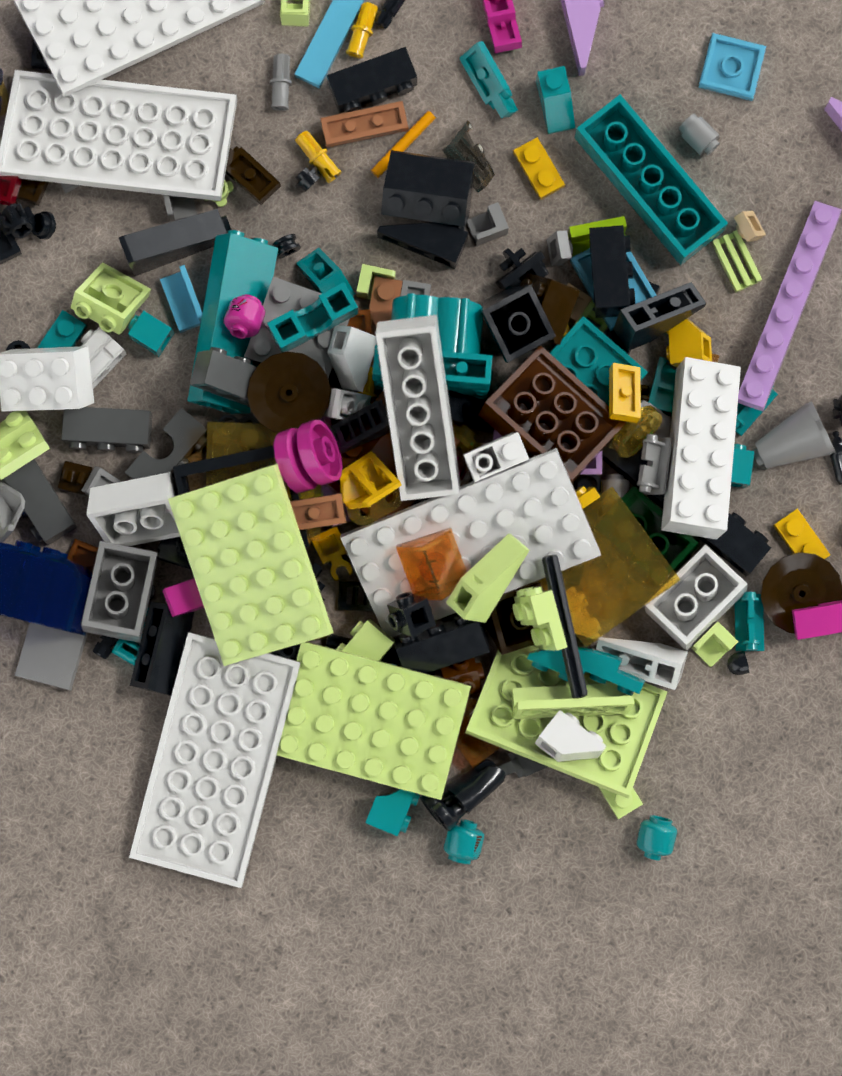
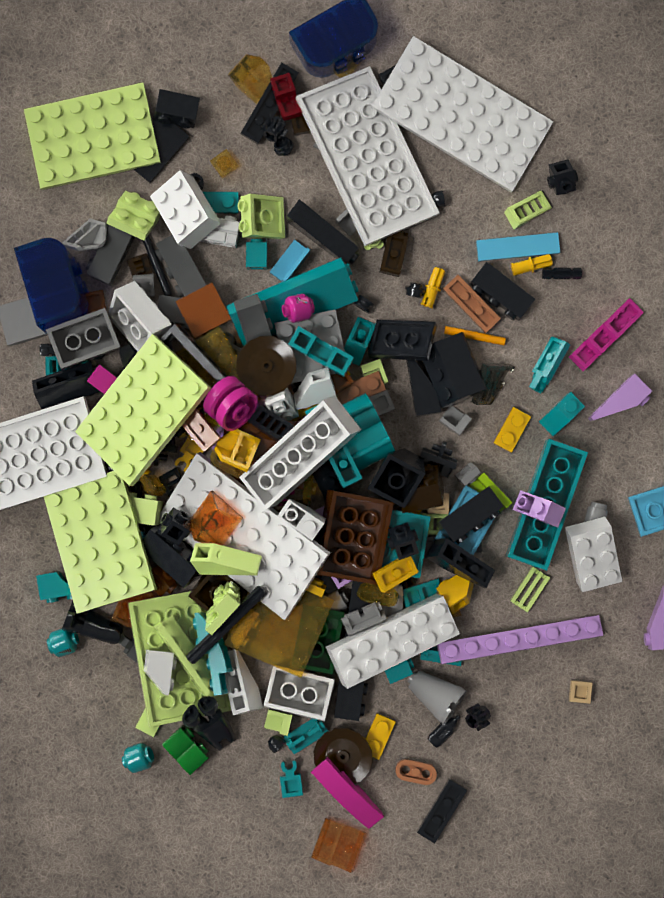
camera: 60 degrees right, 5 degrees up
light grey axle [270,53,292,111] -> none
tan plate [734,211,766,242] -> none
none -> clear yellow plate [139,474,167,496]
none -> black bar [142,235,172,296]
none -> green brick [162,726,209,775]
none -> dark orange tile [175,283,232,339]
none -> black piece [182,696,236,751]
none -> clear yellow plate [210,149,239,178]
none -> teal plate [280,759,303,798]
none -> black tile [368,320,437,361]
none -> black brick [387,522,419,560]
none -> black hinge [431,190,446,208]
none -> lavender slope [513,490,566,528]
none -> white brick [565,517,622,592]

